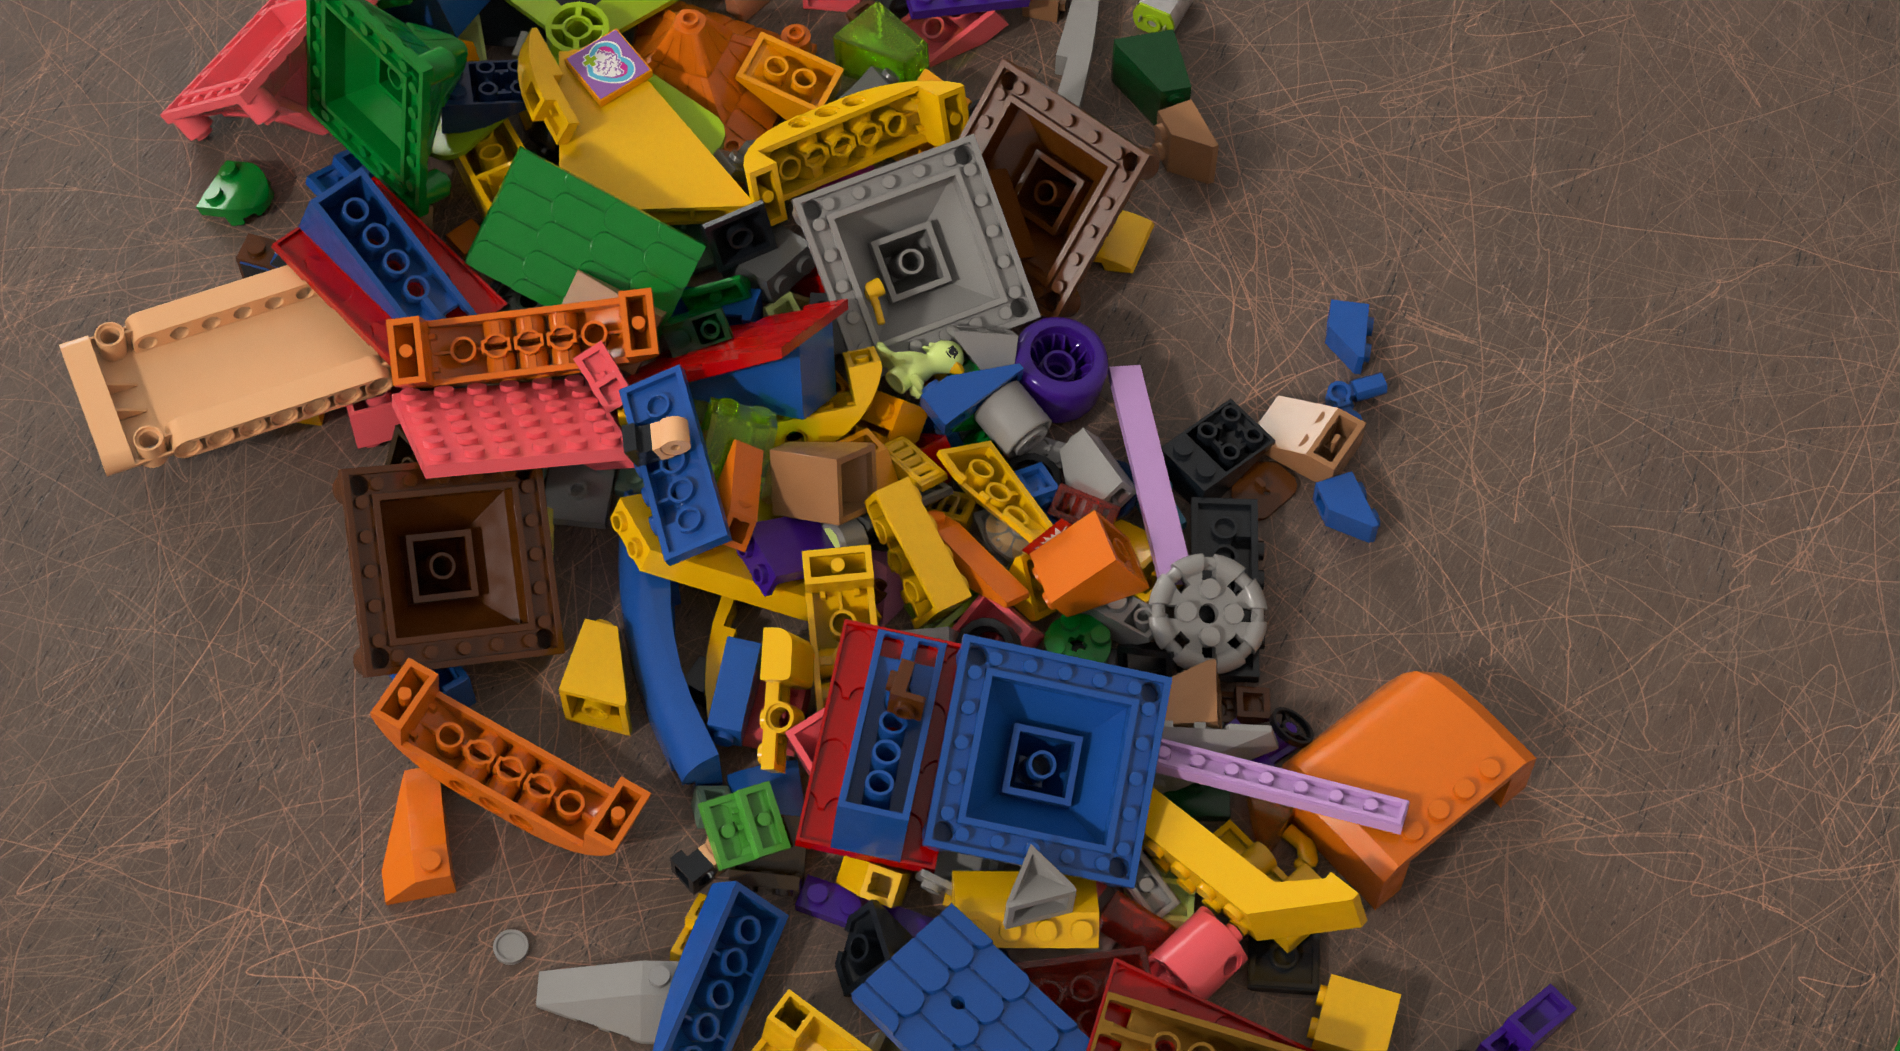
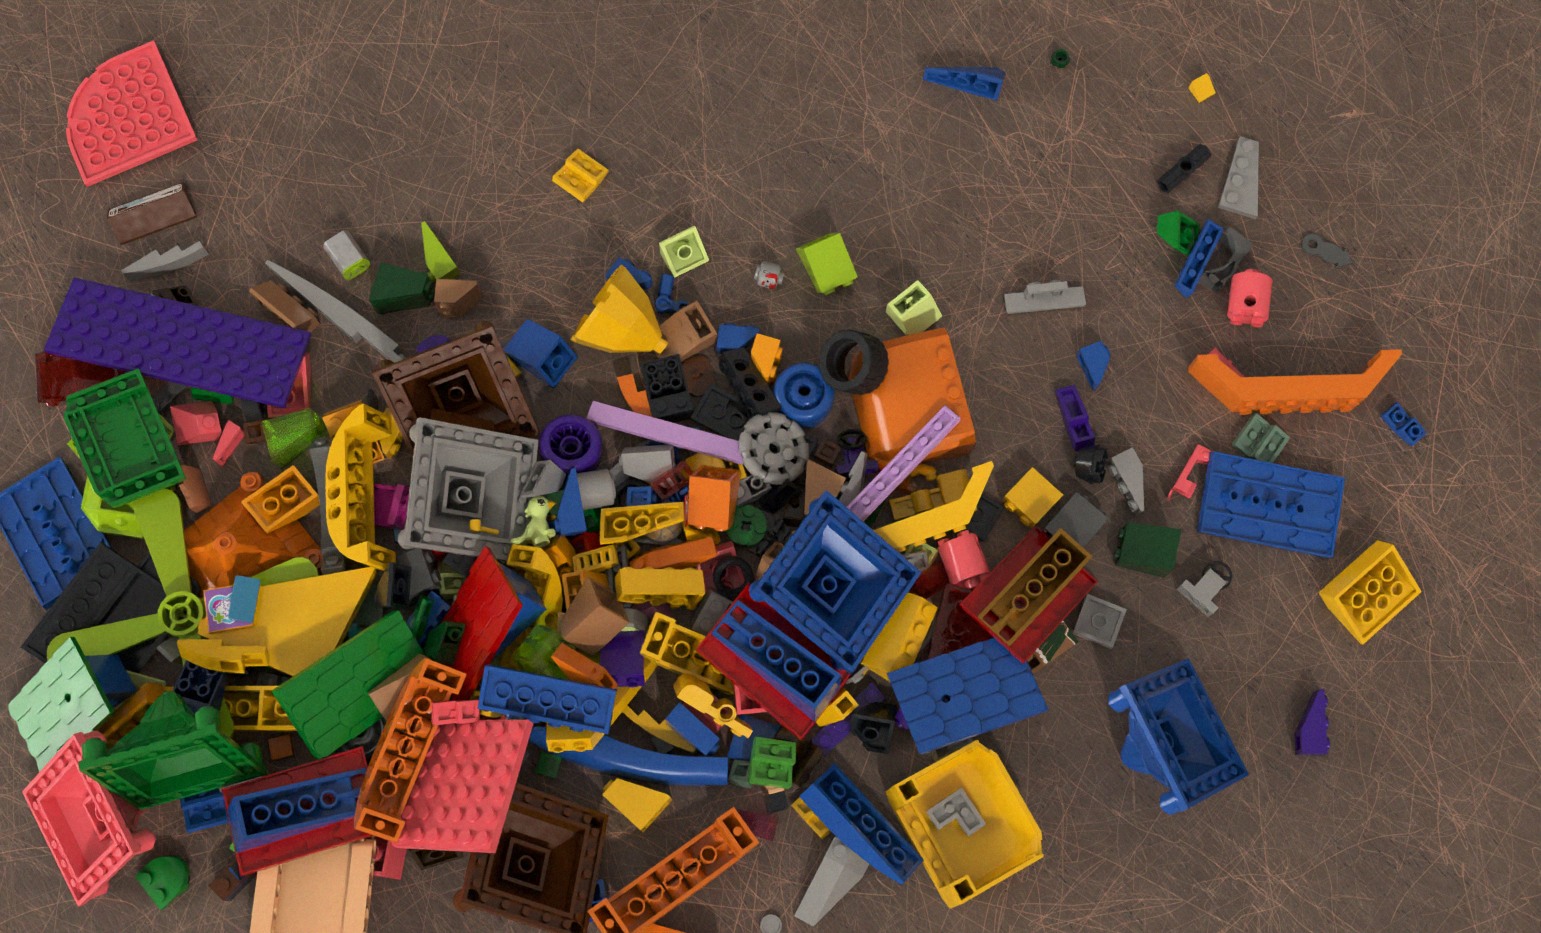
camera: 65 degrees left, 15 degrees up
leg [622,416,691,467] -> none
reddish brown bracket [885,658,926,721] -> none
light grey slope [1003,844,1077,930] -> none
none -> dark azure slope [228,575,261,623]
none -> lime slope [421,221,460,283]
none -> blue slope [503,319,578,388]
none -> green tile [535,752,562,779]
none -> yellow slope [552,149,609,202]
none -> yellow piece [570,265,668,354]
none -> orange slope [617,373,652,417]
none -> yellowish green slope [659,225,709,278]
none -> black brick [719,347,781,424]
none -> clear pink slope [737,809,778,842]
none -> light orange slope [751,333,783,386]
none -> light grey head [754,261,784,289]
none -> blue wheel [773,363,835,429]
none -> lime slope [796,233,858,295]
none -> black tyre [819,329,889,395]
none -> yellowish green slope [886,280,942,336]
none -> light grey bracket [1004,280,1086,314]
none -> blue slope [1076,341,1110,391]

